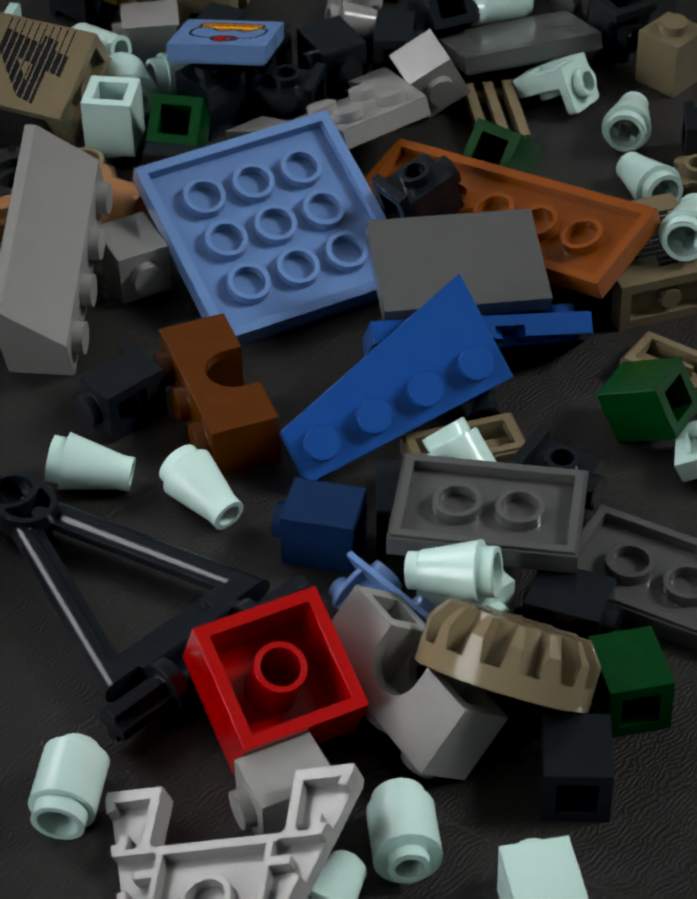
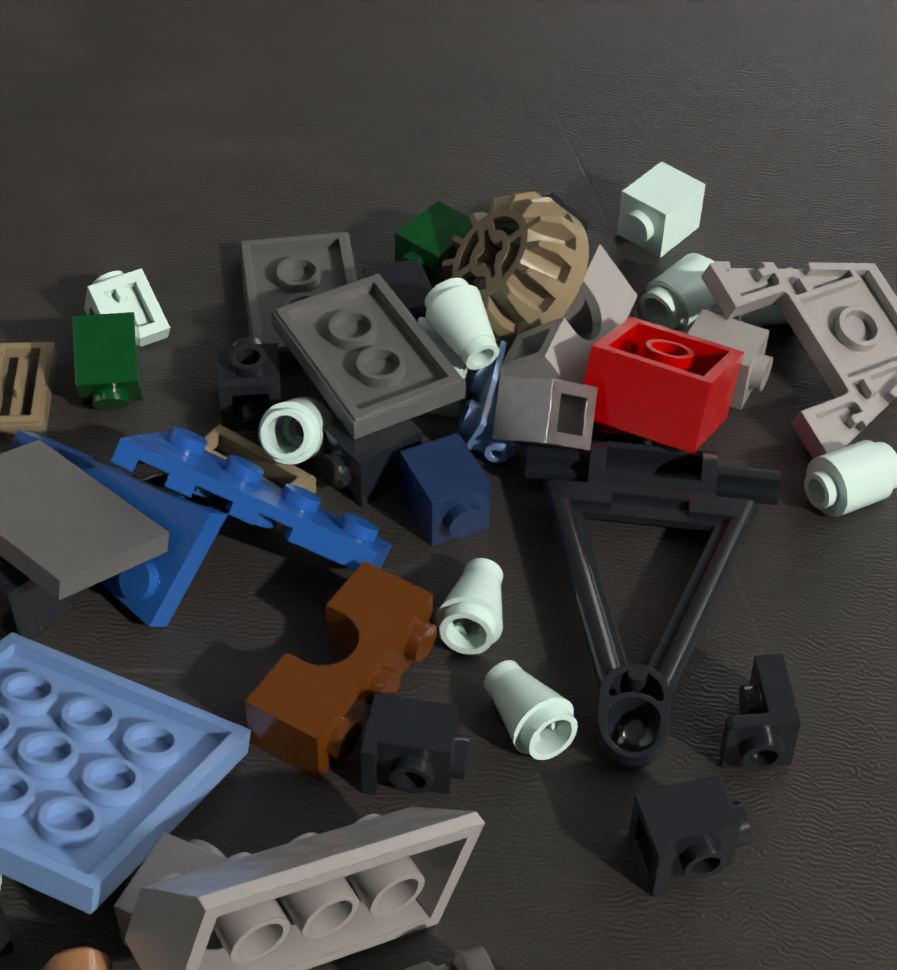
camera: 130 degrees left, 5 degrees up
none -> flat silver brick [492,376,598,450]

